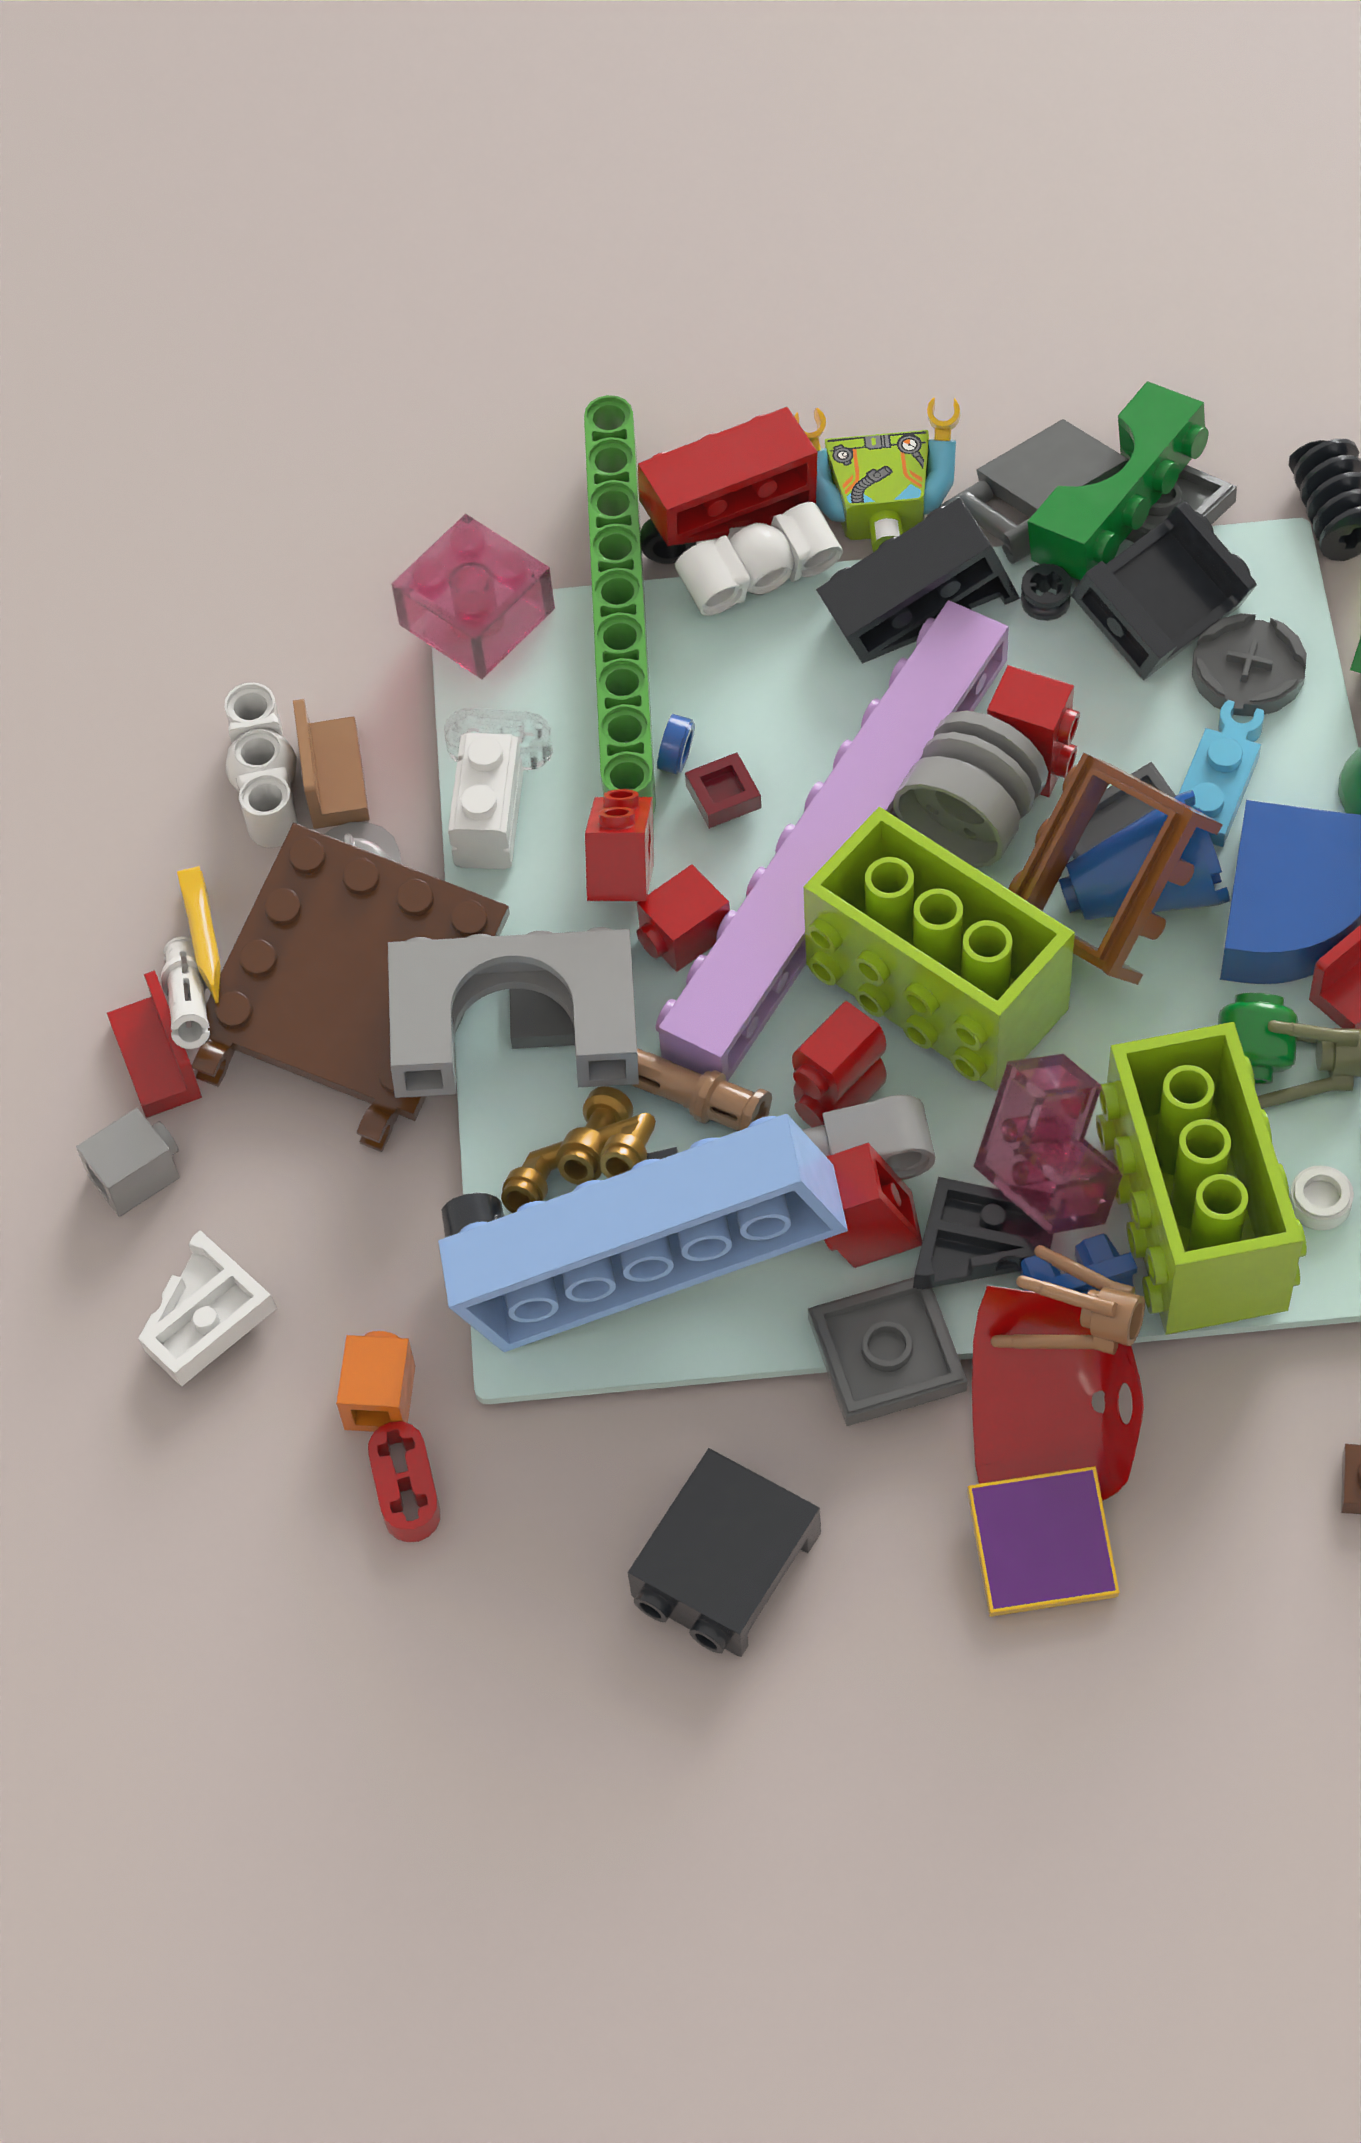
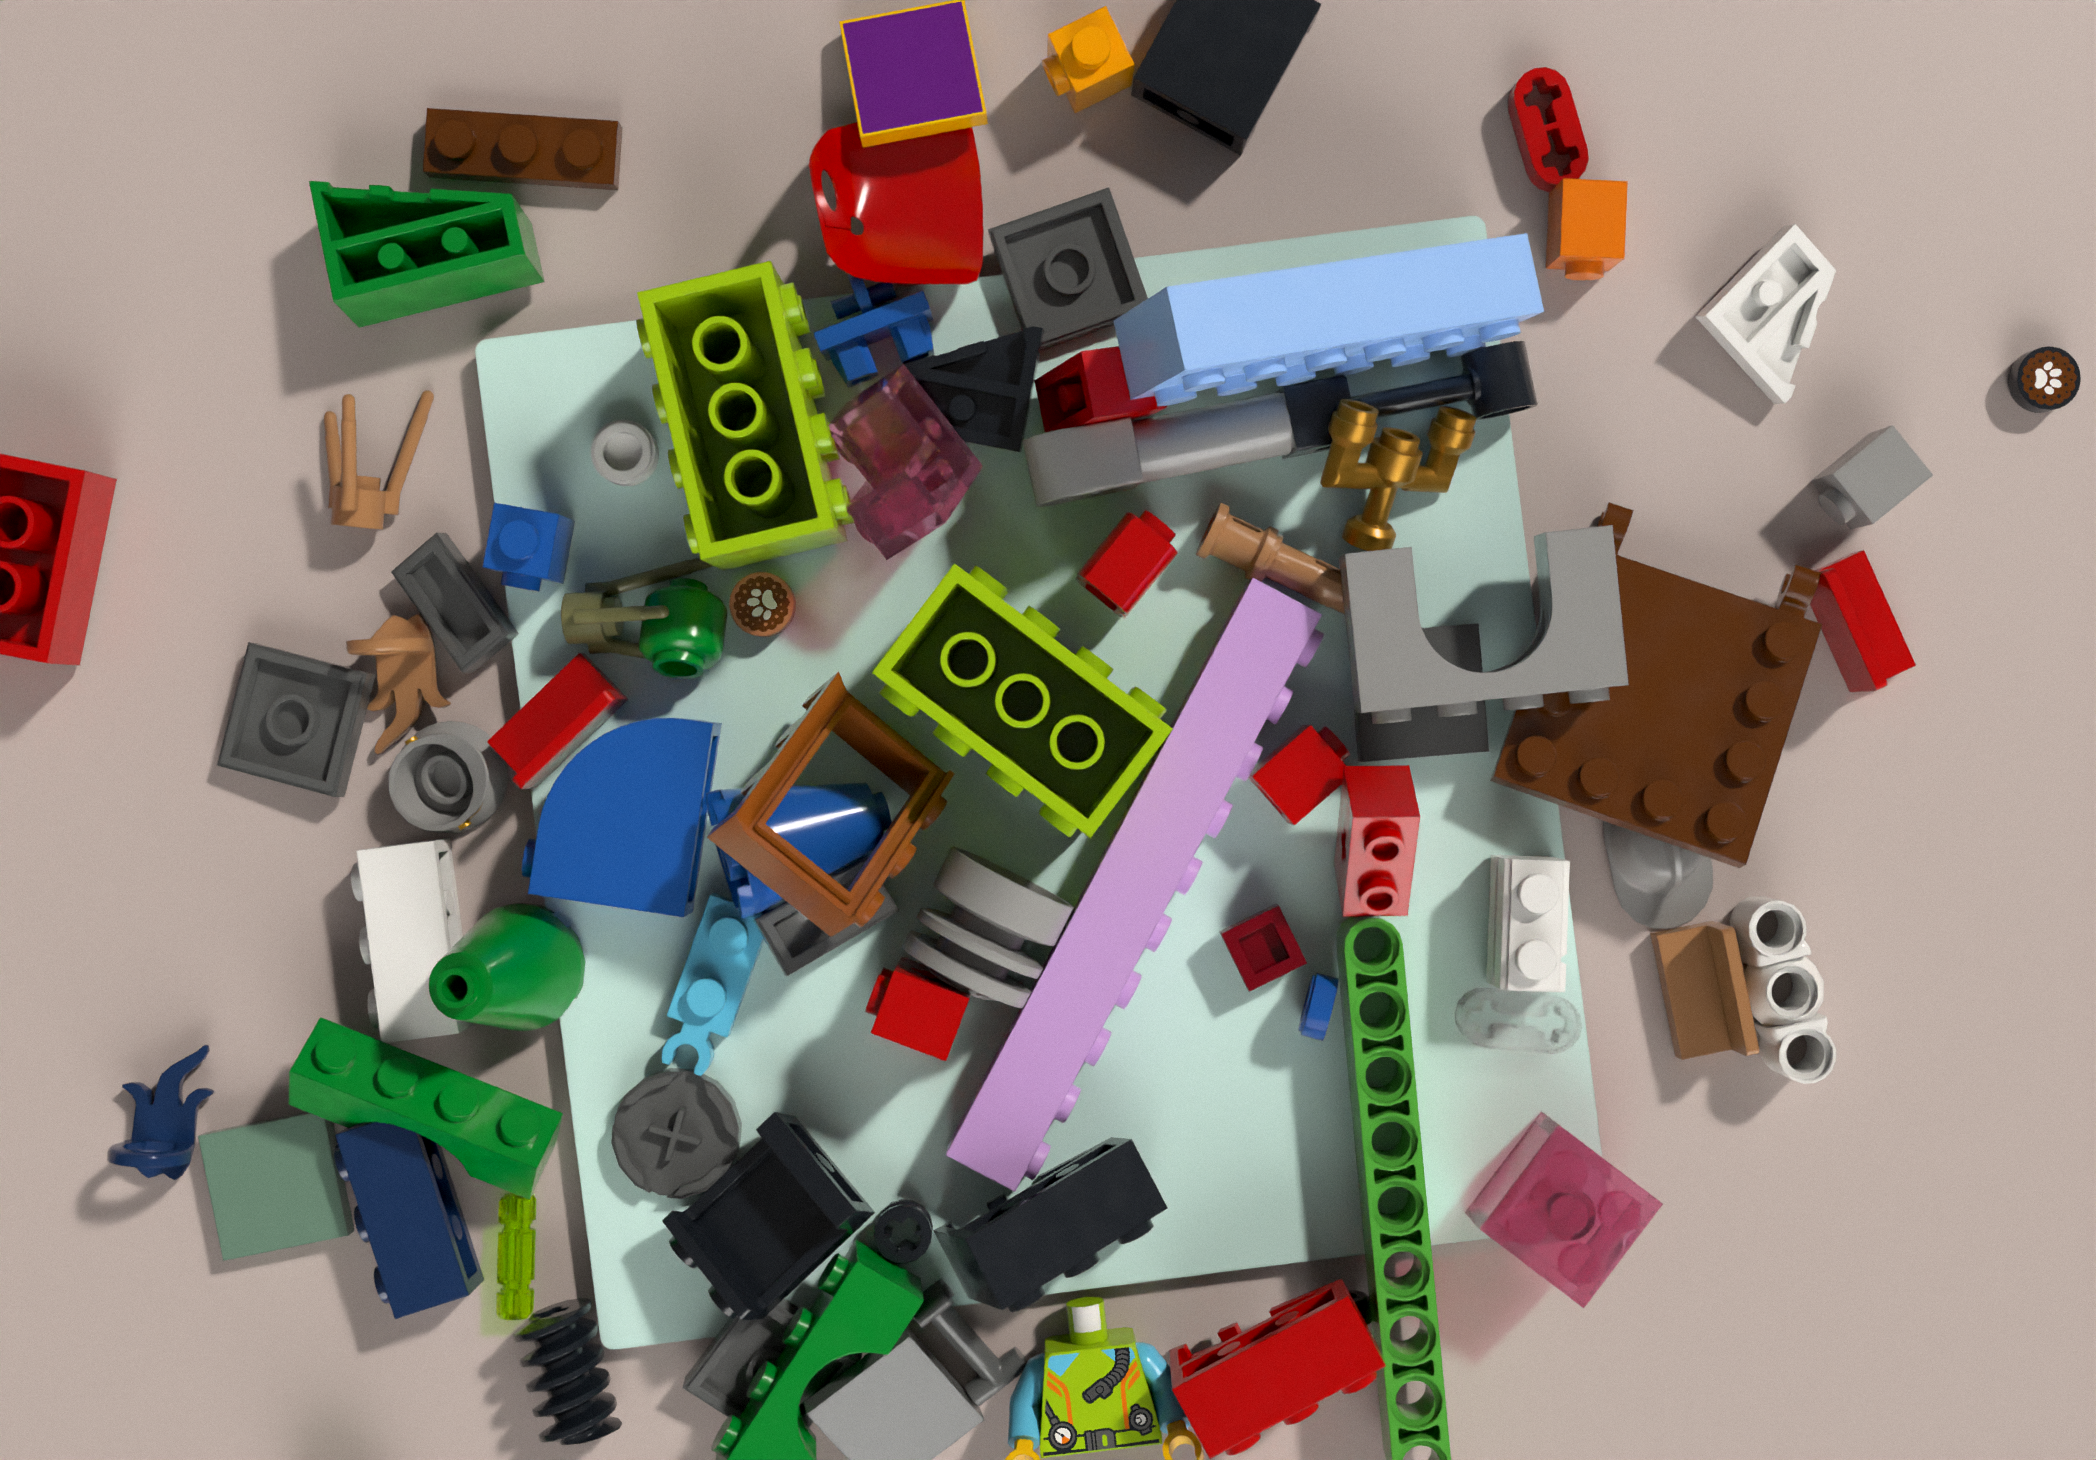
camera: 175 degrees right, 30 degrees up
white pin [161,936,210,1049] -> none
yellow piece [177,866,221,1003] -> none
white piece [675,502,843,616] -> none
medium nougat plant [991,1245,1145,1355] -> none
none -> light orange brick [1042,6,1135,113]

